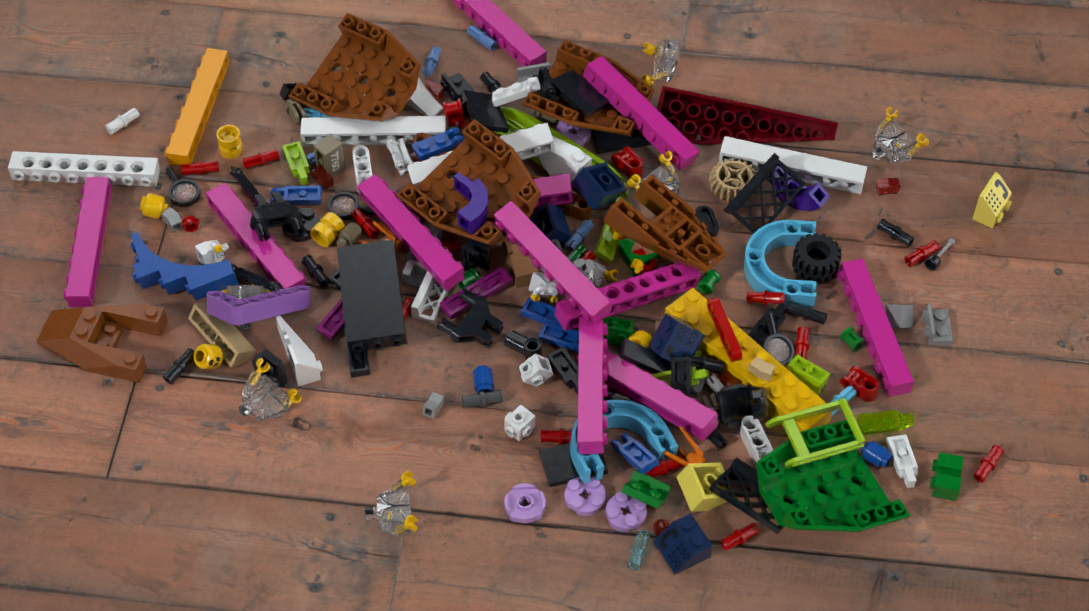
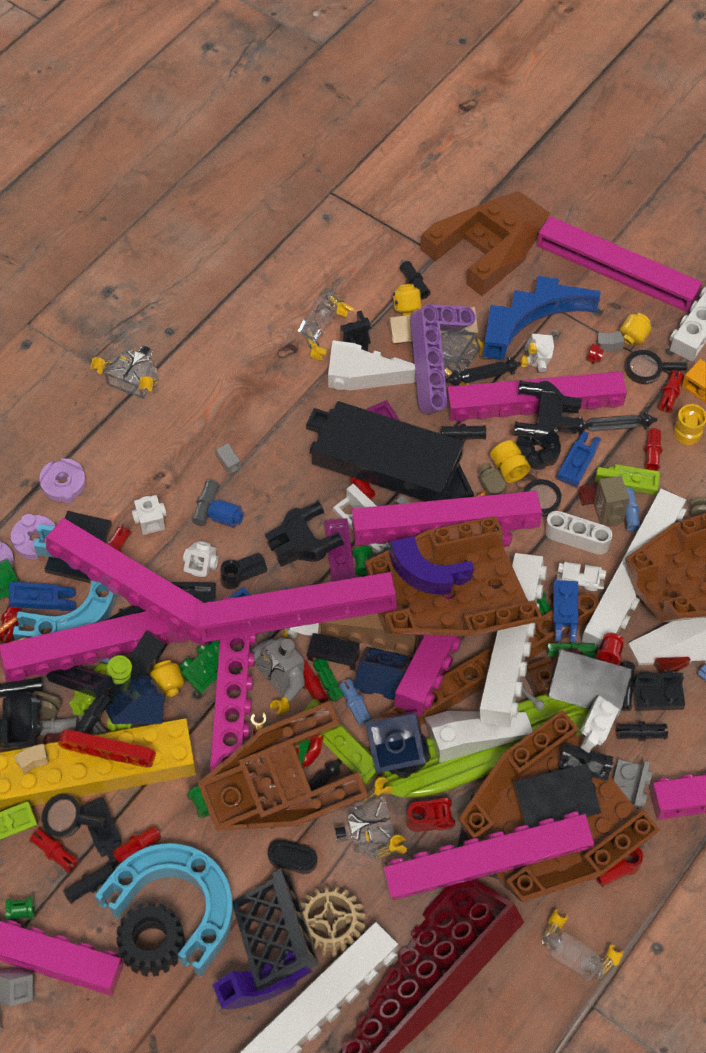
camera: 120 degrees right, 5 degrees up
none -> lime wheel [107,655,132,685]

